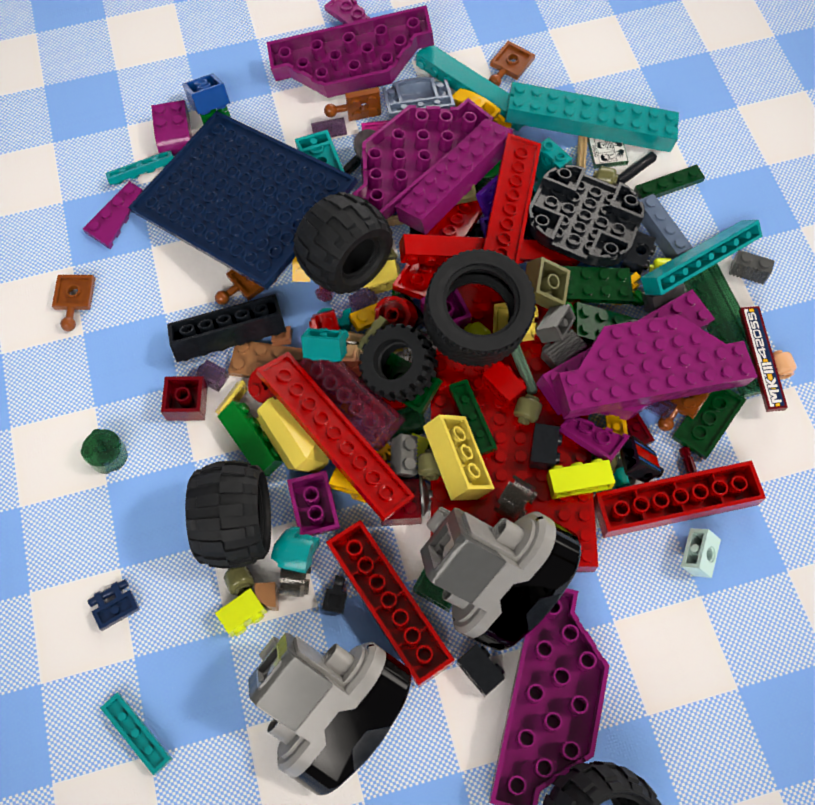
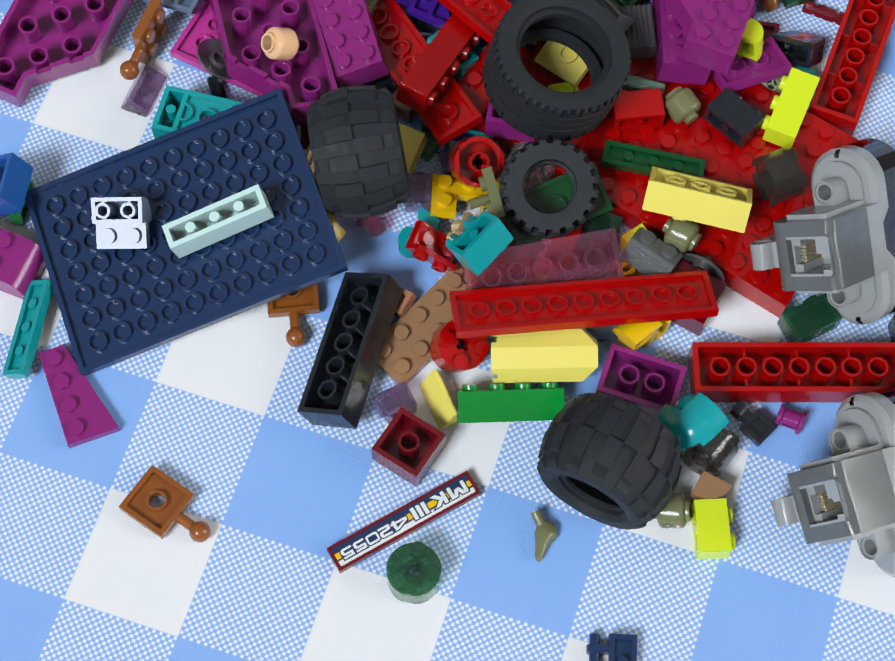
camera: 60 degrees left, 0 degrees up
none -> brick [91,197,152,249]
none -> light aqua brick [162,184,274,258]
none -> light nougat head [261,27,299,61]
none -> tile [327,471,480,573]
none -> olive animal [530,509,558,562]
none -> neon yellow brick [736,18,764,61]
none -> magenta bush [774,404,807,435]

